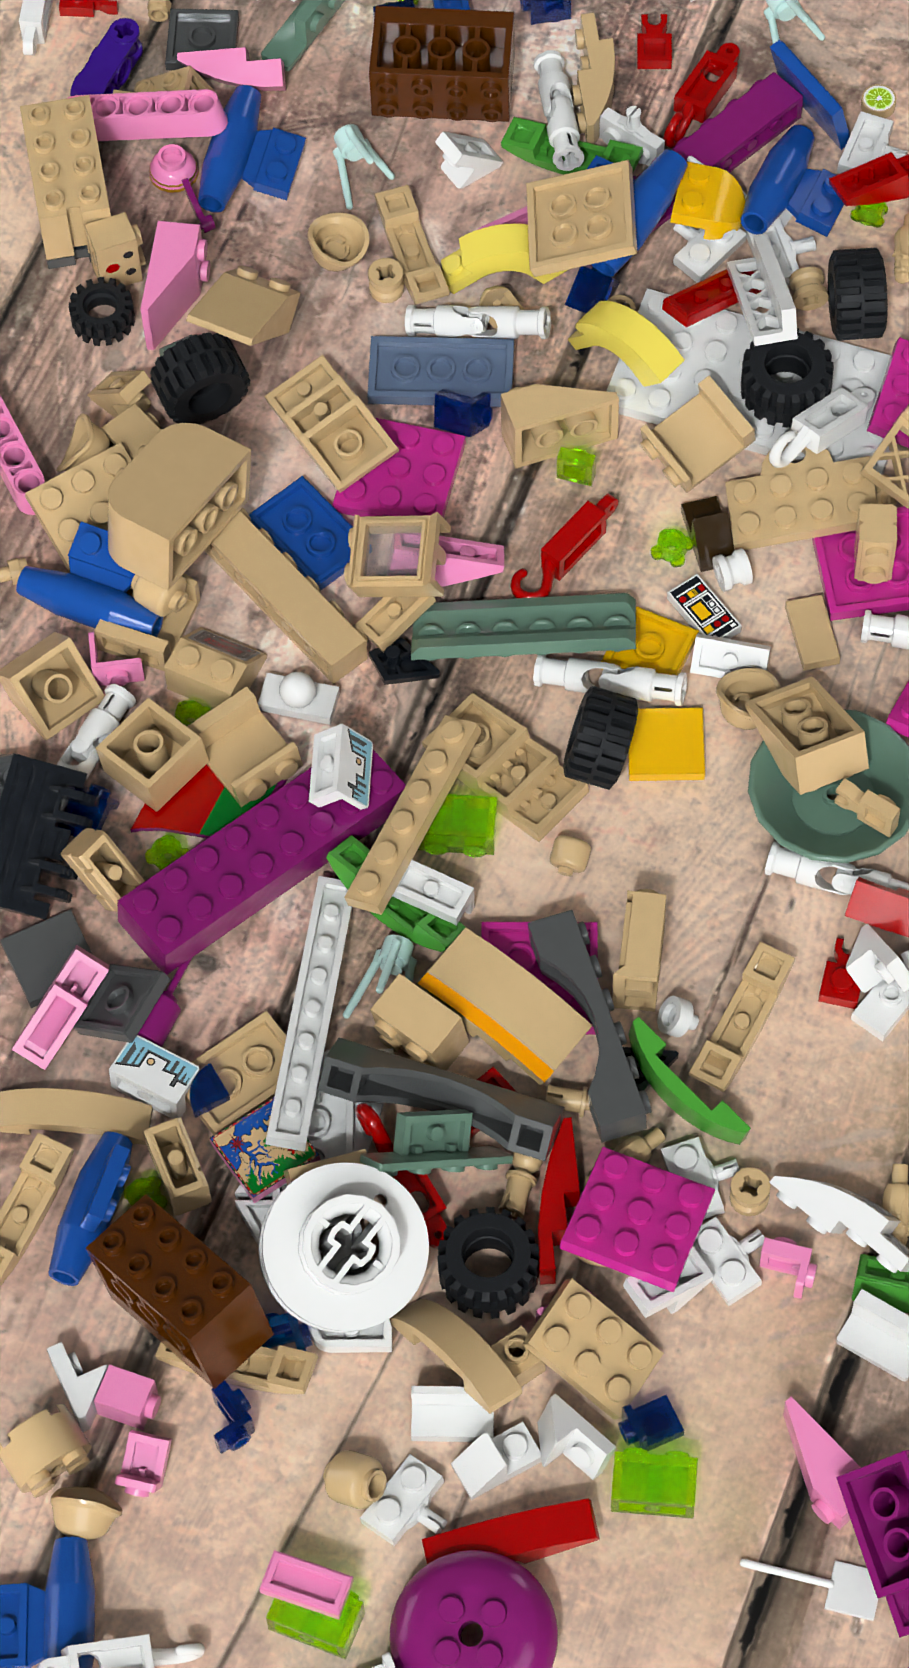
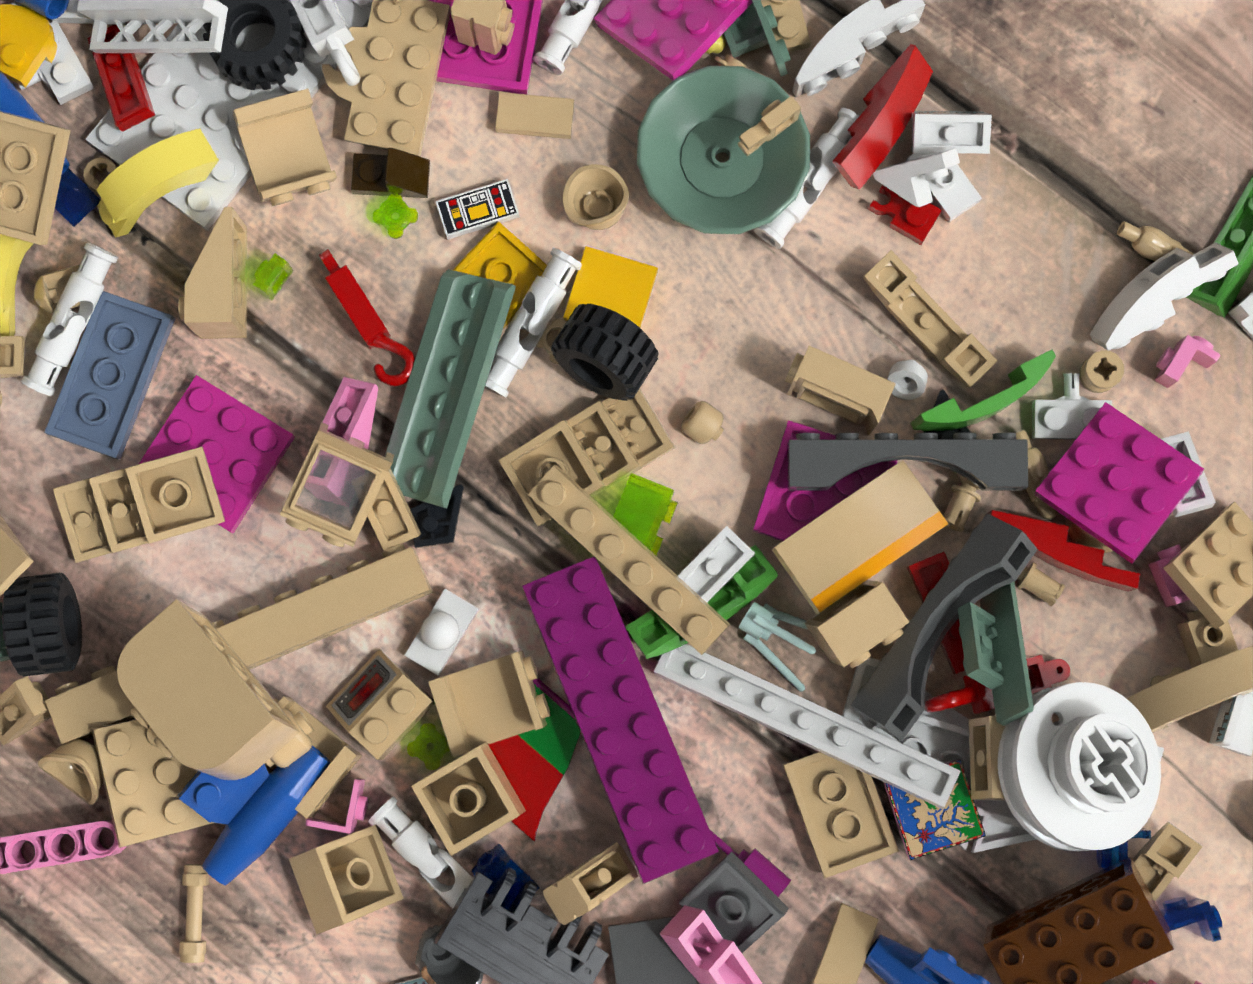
camera: 75 degrees left, 20 degrees up
white panel [109,1035,200,1119] -> none
clear neon green plate [124,1176,167,1209] -> none
tan brick [143,1117,212,1216] -> none
clear neon green plate [145,835,190,871] -> none
clear blue tile [190,1063,230,1118] -> none
blue tile [249,476,373,591] -> none
white panel [309,723,373,810] -> none
clear blue bracket [434,389,493,437] -> none
black tyre [437,1207,539,1319] -> none
white plate [690,633,771,678] -> none
white plate [693,1217,765,1307] -> none
white wheel [712,548,753,592] -> none
tan slope [745,676,869,795] -> none

